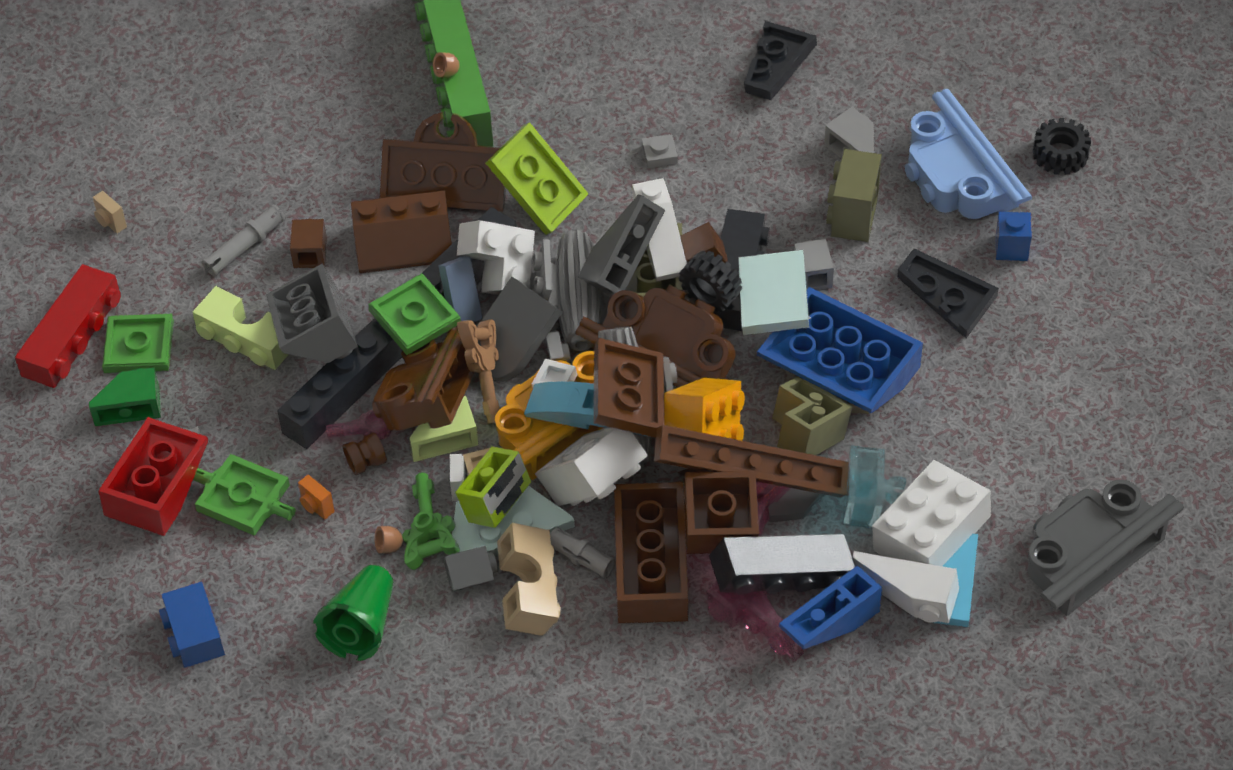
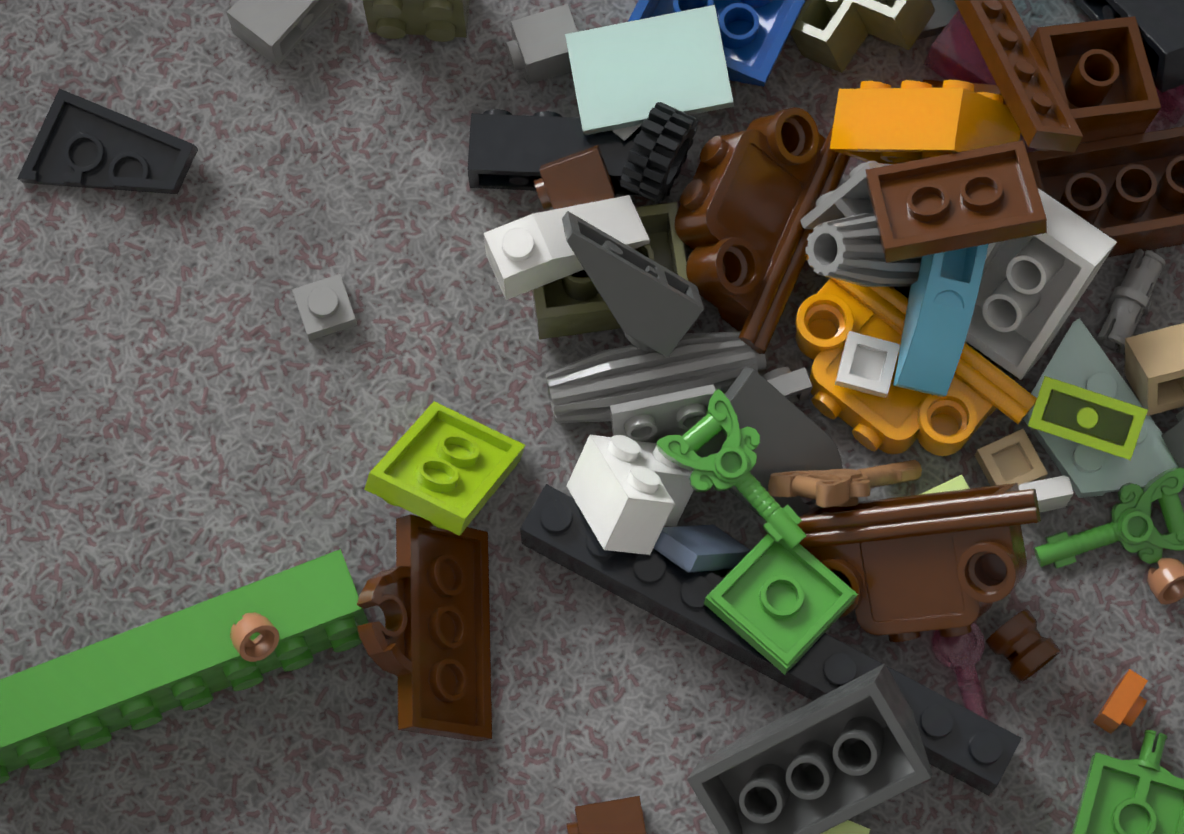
camera: 100 degrees left, 20 degrees up
reddish brown slope [351,191,452,274] -> none
none -> bright green piece [656,389,807,550]

